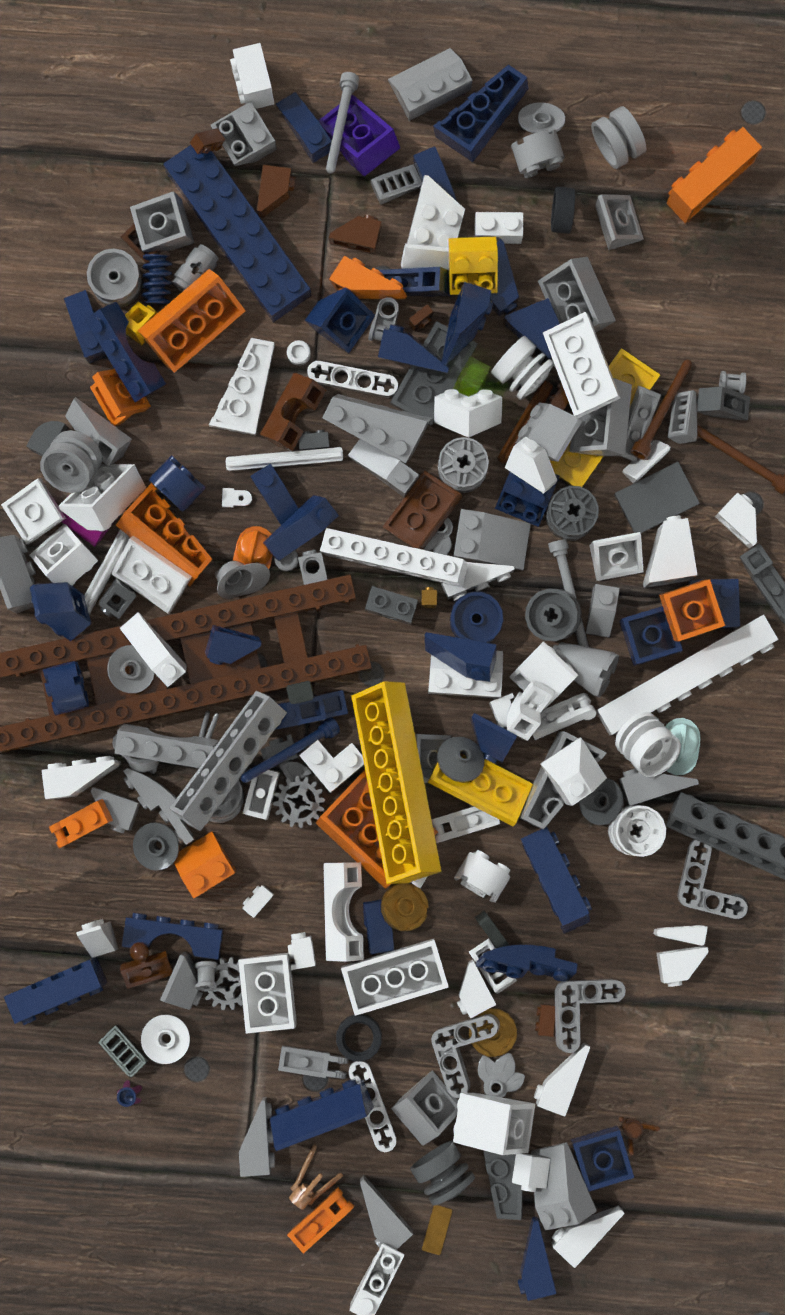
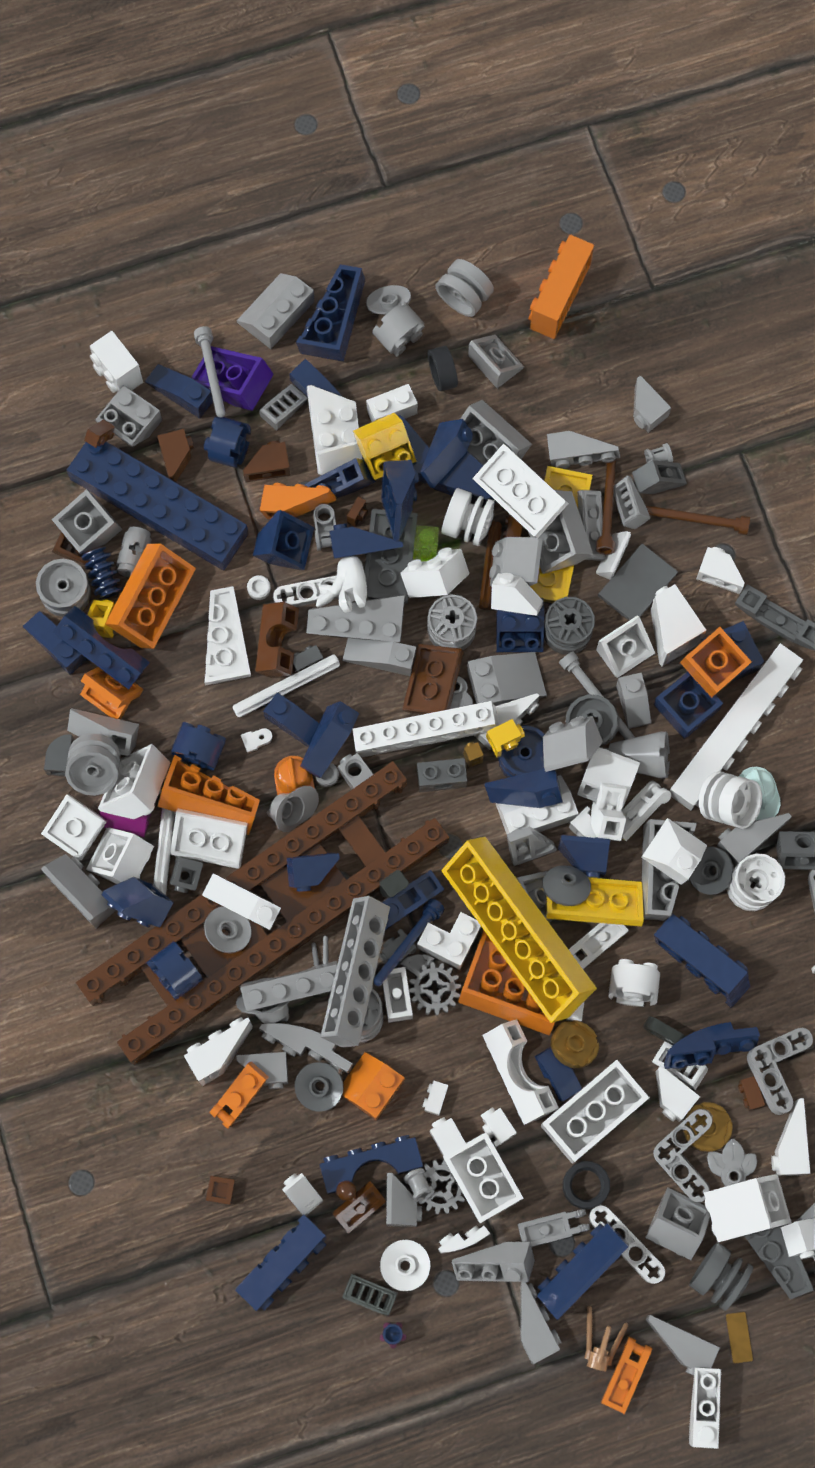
camera: 25 degrees left, 10 degrees down
none -> dark blue brick [204,417,251,468]
none -> reddish brown plate [206,1176,235,1205]
none -> white piece [316,556,367,613]
none -> dark blue slope [420,419,473,488]
none -> white brick [430,1117,466,1156]
none -> white slope [438,1225,490,1253]
none -> light grey slope [452,1242,535,1282]
none -> yellow brick [486,719,525,758]
none -> light grey wing [507,826,557,866]
none -> light grey slope [543,716,603,772]
none -> light grey slope [547,431,620,469]
none -> light grey slope [633,375,671,433]

